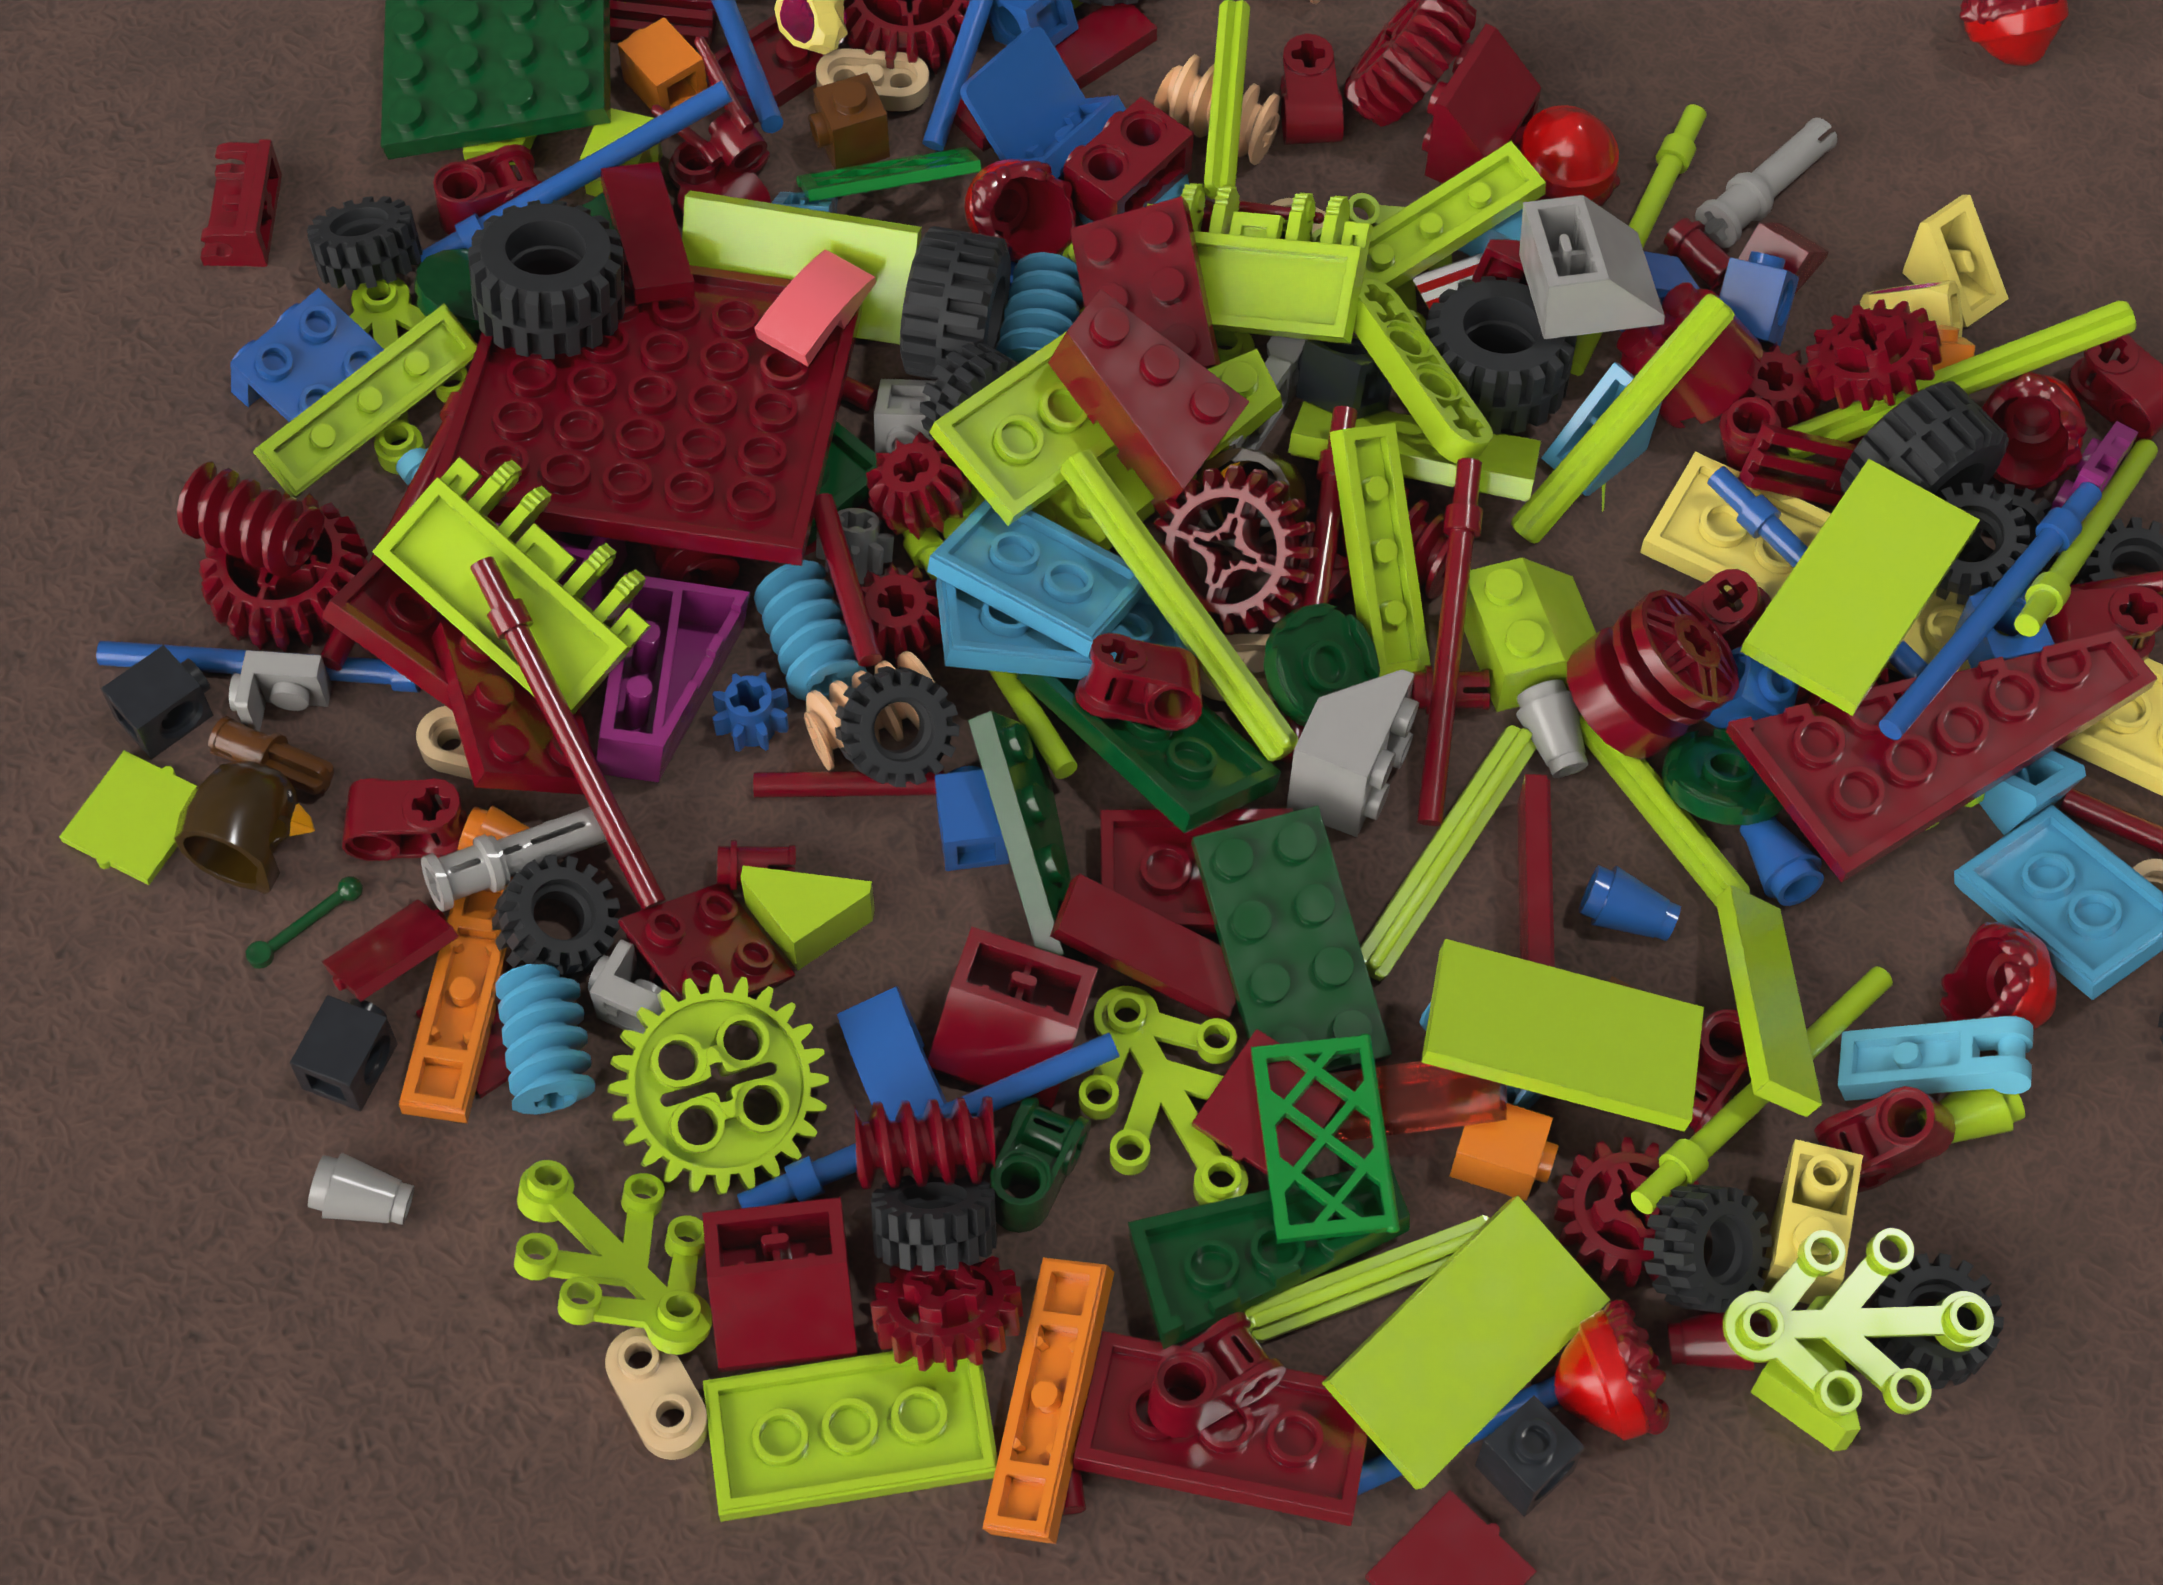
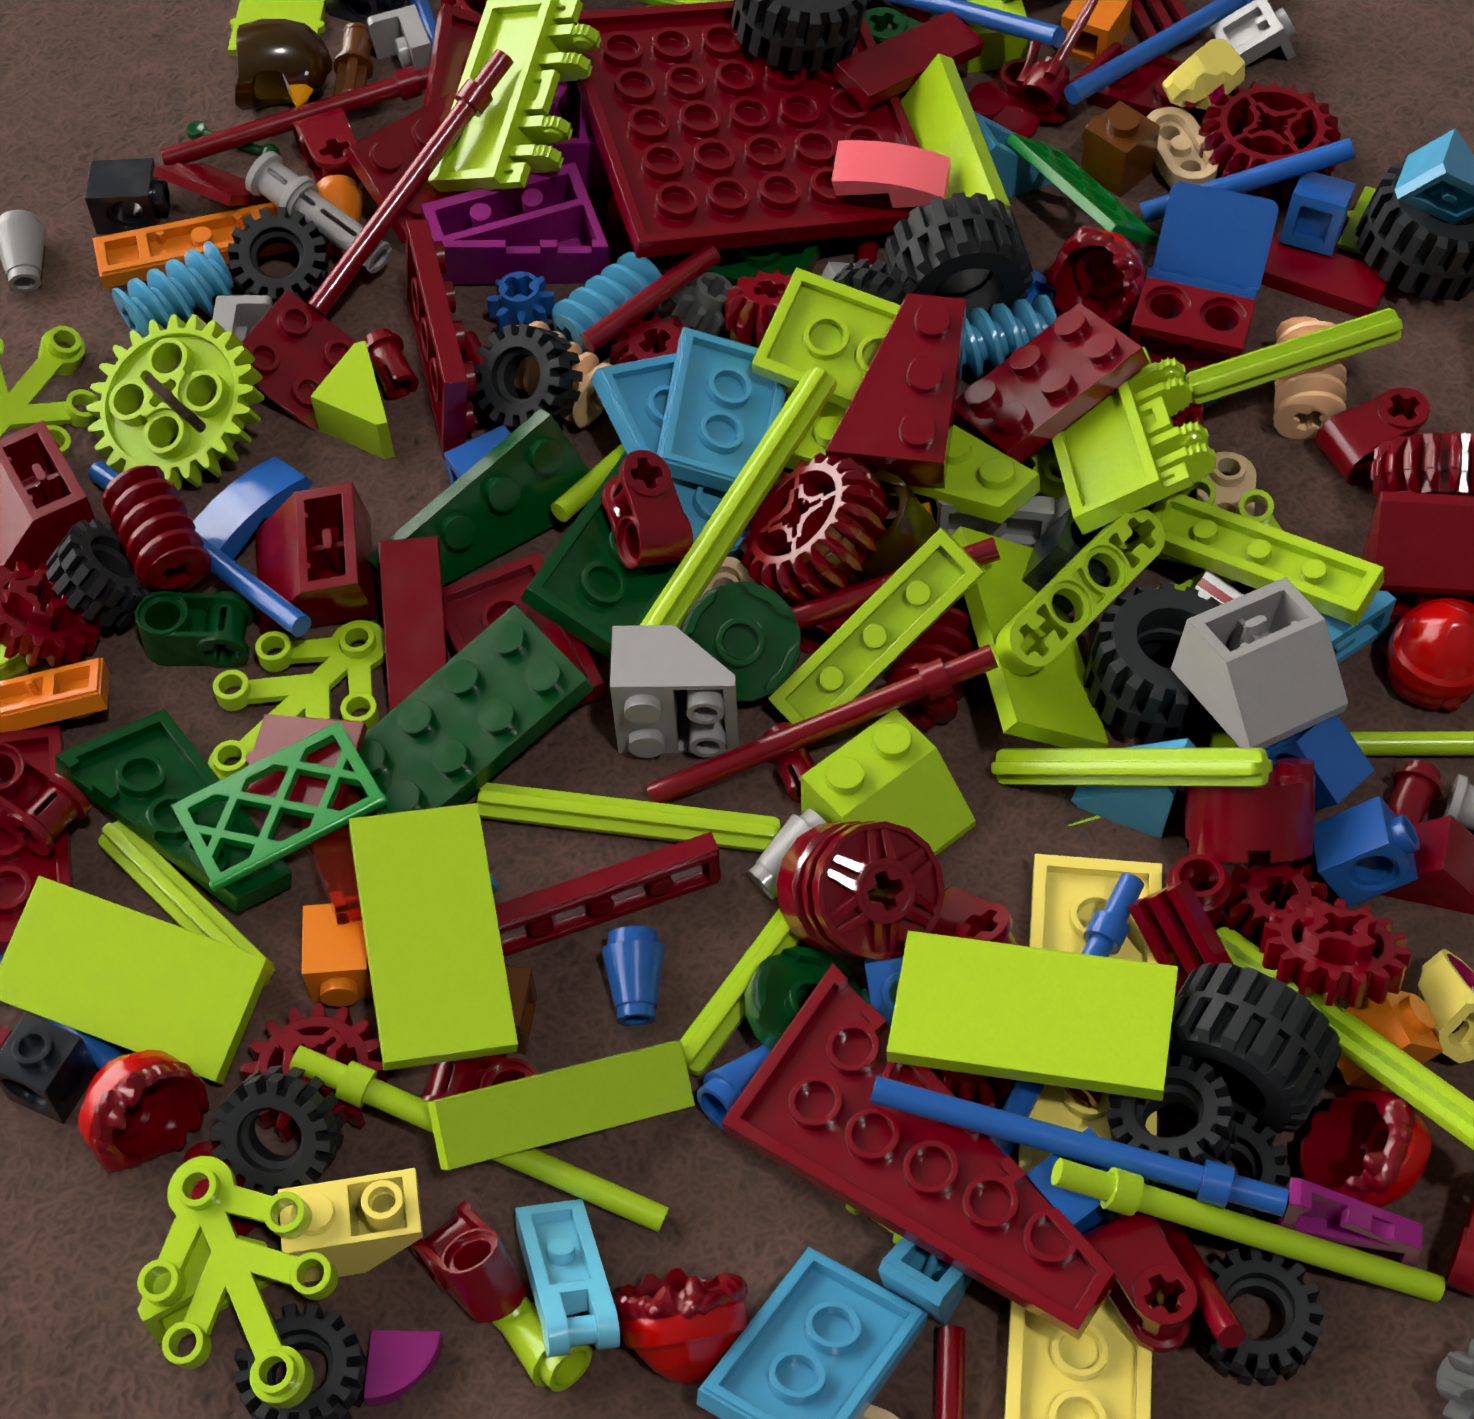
camera: 70 degrees right, 5 degrees down
none -> dark red bar [160,66,430,165]
none -> magenta tile [364,1330,444,1406]
none -> dark red plate [405,219,476,459]

